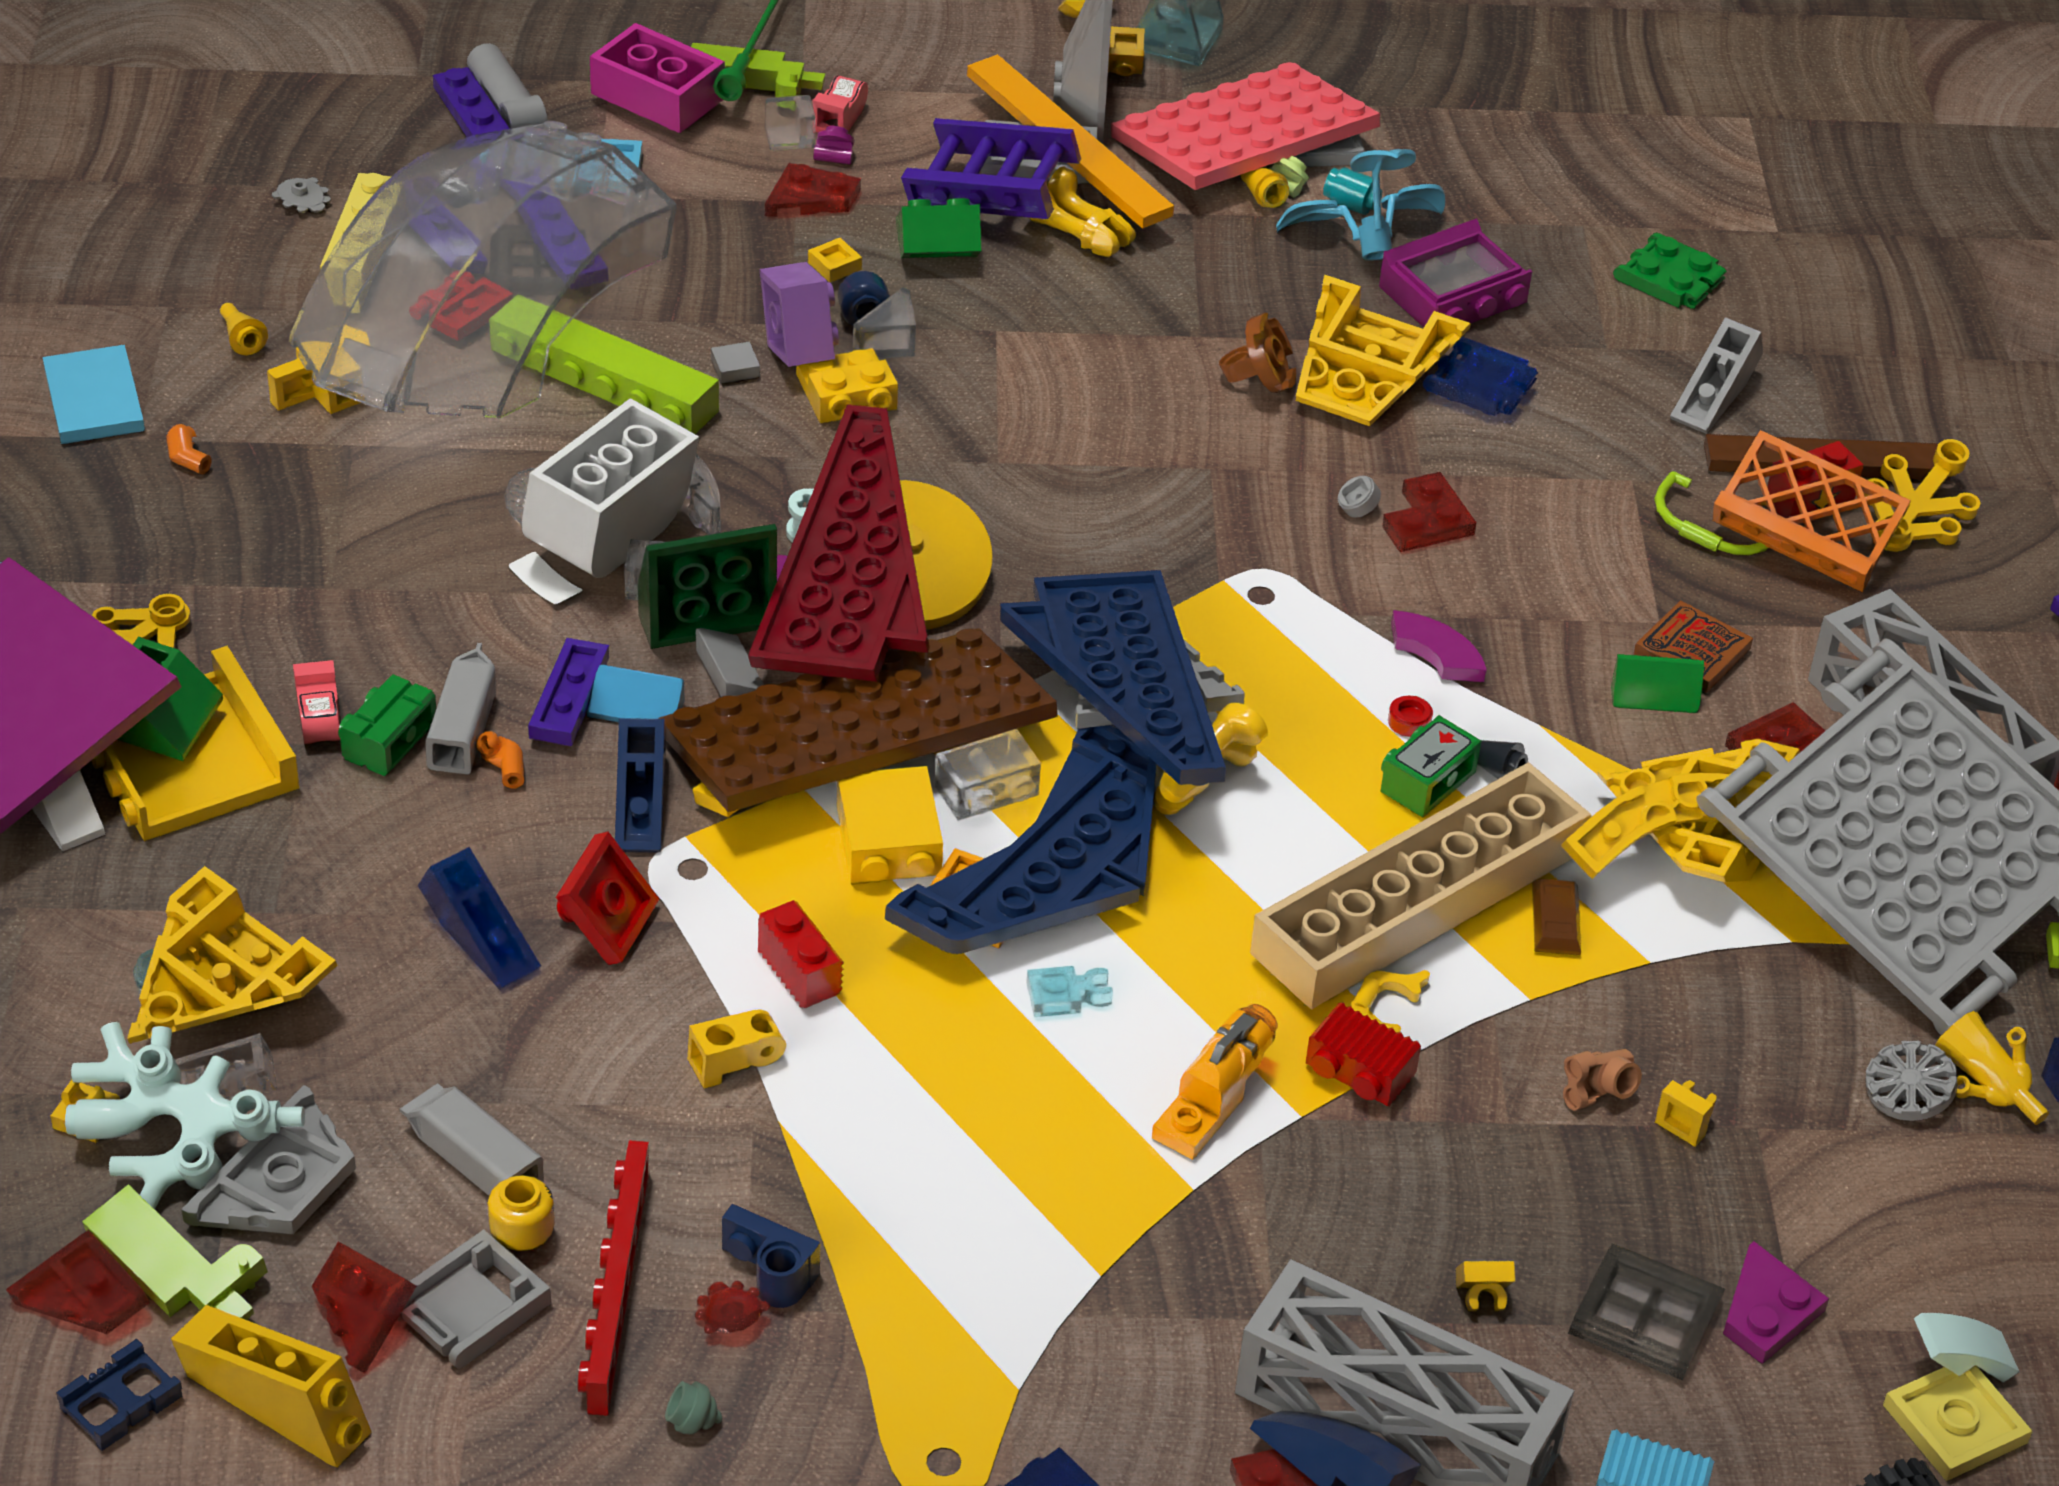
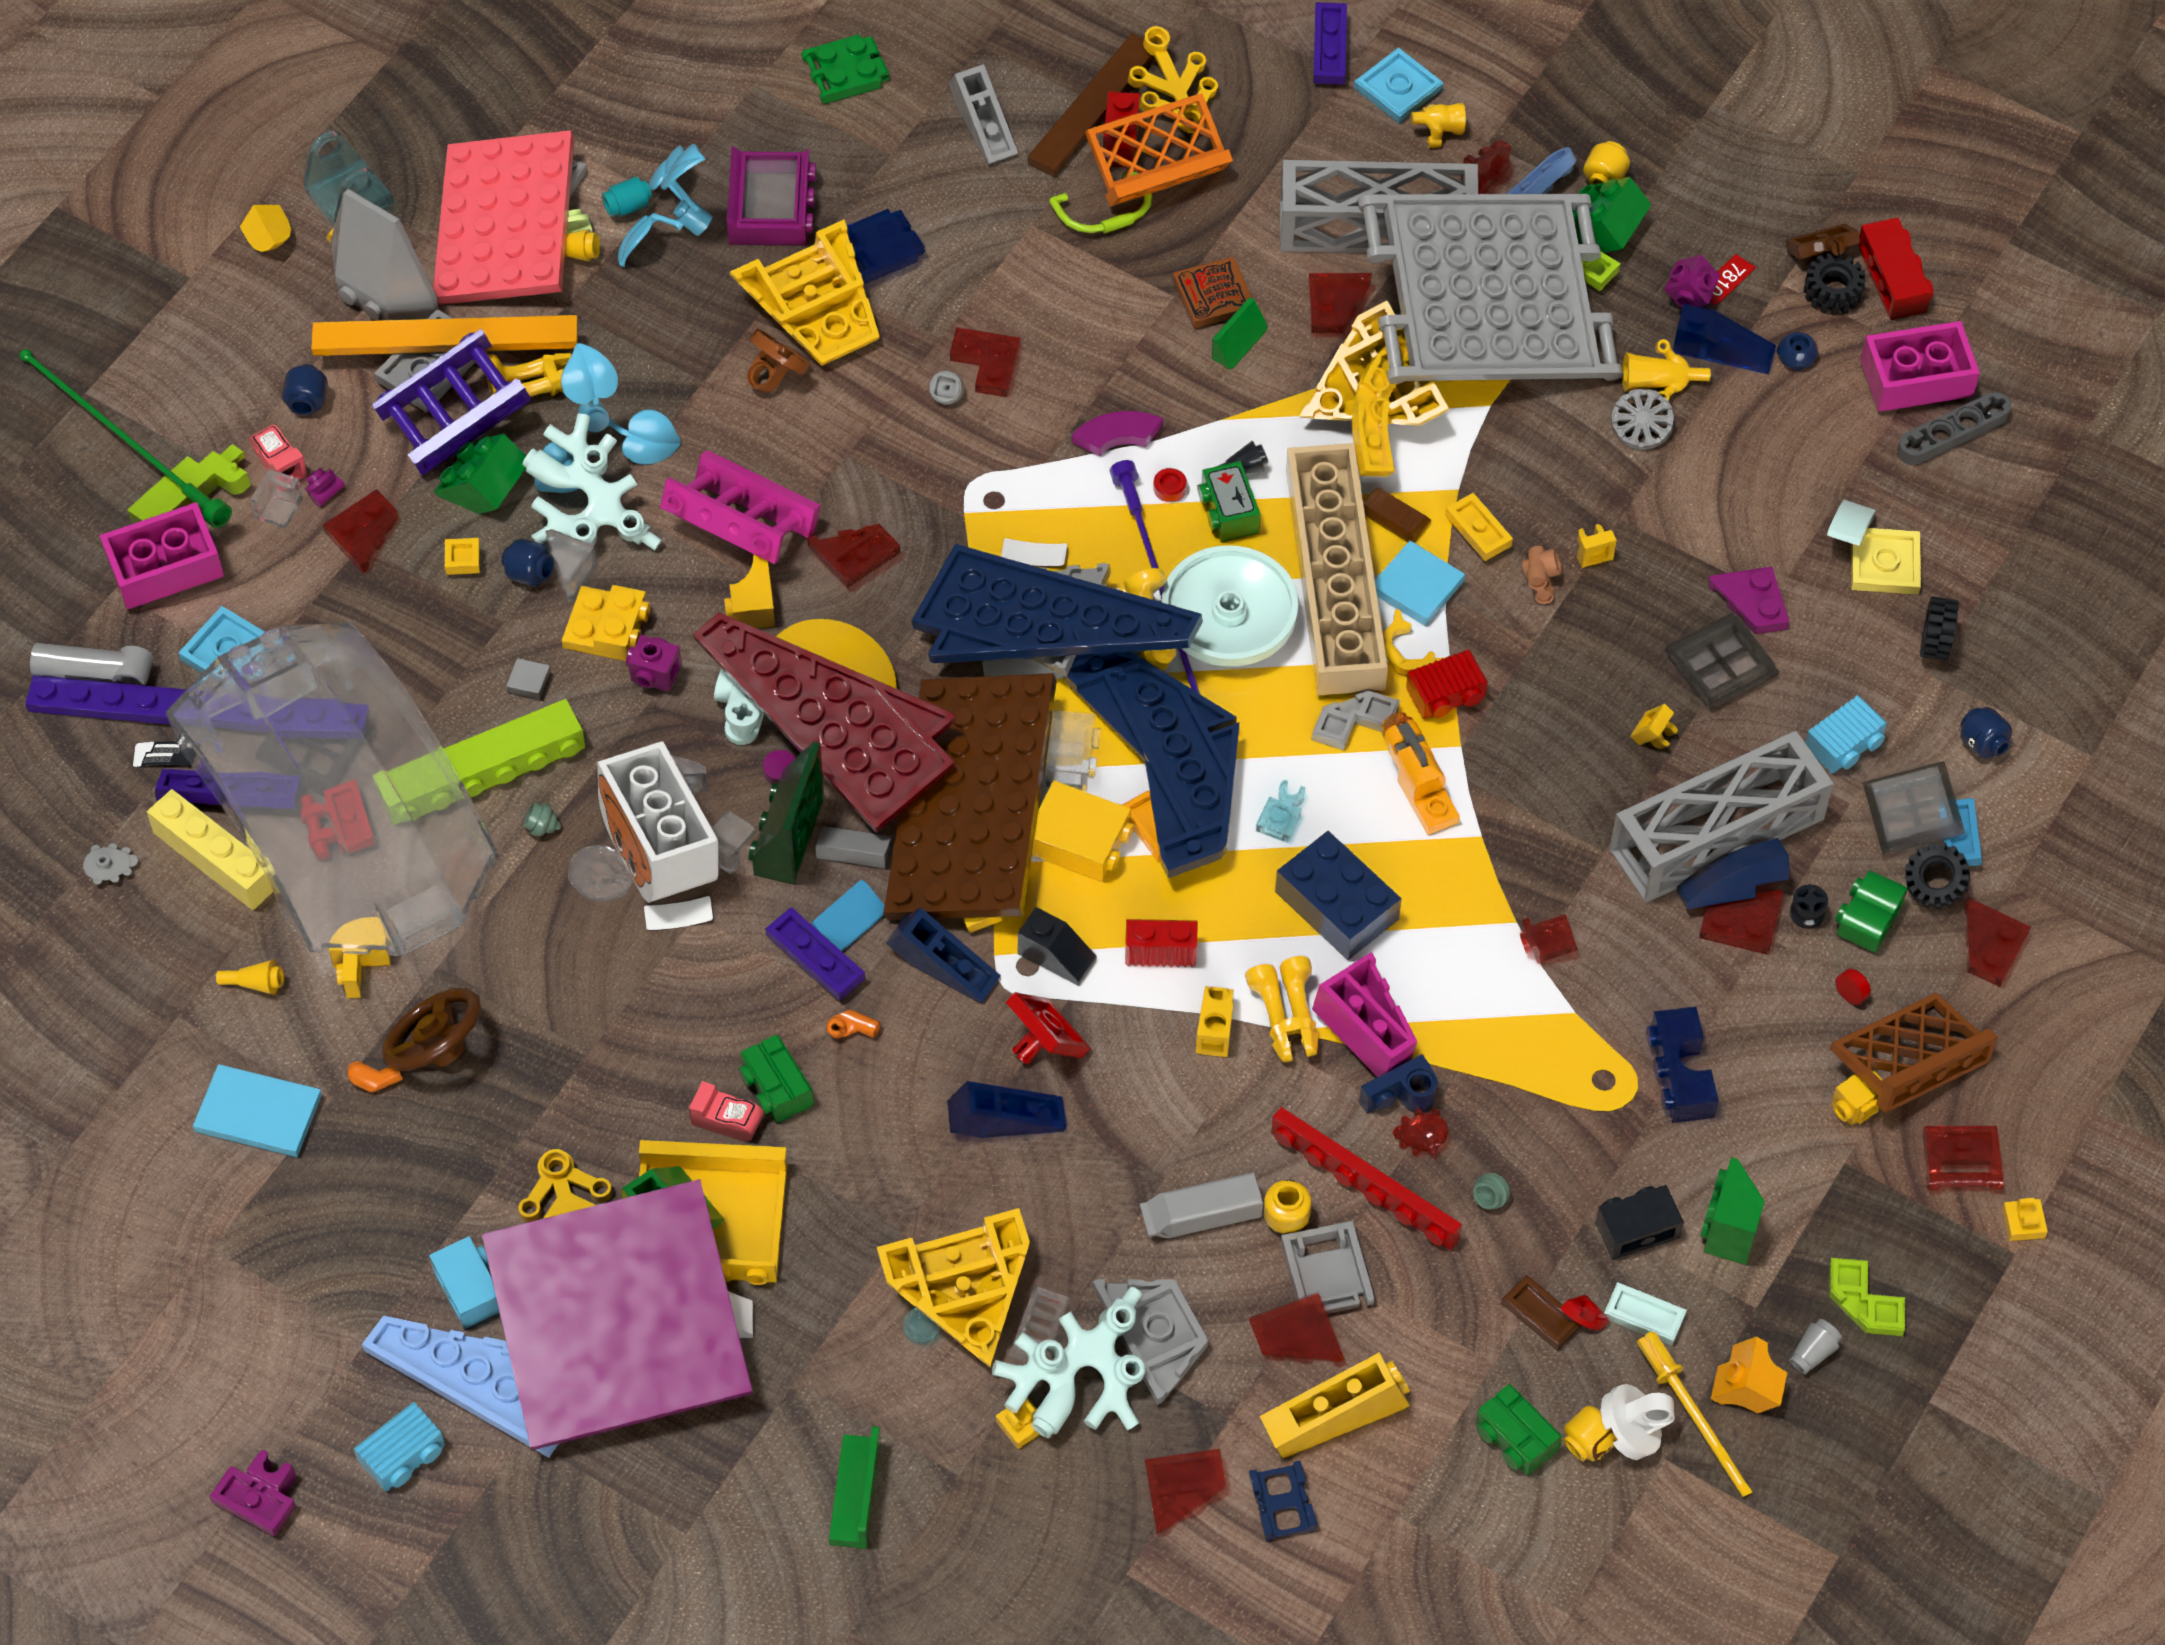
camera: 55 degrees left, 15 degrees up
lime piece [82,1184,268,1320] -> none
light grey piece [426,643,496,774] -> none
medium lavender brick [760,262,839,367] -> none
none -> dark blue head [282,364,328,415]
none -> reddish brown piece [382,988,481,1071]
none -> light aqua plant [522,414,662,551]
none -> sand green plate [523,802,561,837]
none -> medium azure plant [534,343,681,493]
none -> magenta brick [626,635,682,692]
none -> dark pink fence [660,450,821,564]
none -> yellow arch [724,554,775,629]
none -> clear red wing [807,524,901,588]
none -> white sticker [1001,538,1067,566]
none -> black slope [1017,907,1097,986]
none -> dark purple piece [1109,460,1200,694]
none -> light aqua dish [1162,545,1298,667]
none -> yellow piece [1245,956,1319,1063]
none -> dark blue brick [1275,831,1402,960]
none -> light grey tile [1311,690,1400,750]
none -> dark pink wedge [1312,952,1417,1077]
none -> medium azure tile [1375,541,1465,626]
none -> yellow plate [1445,493,1513,561]
none -> clear red bracket [1519,914,1578,964]

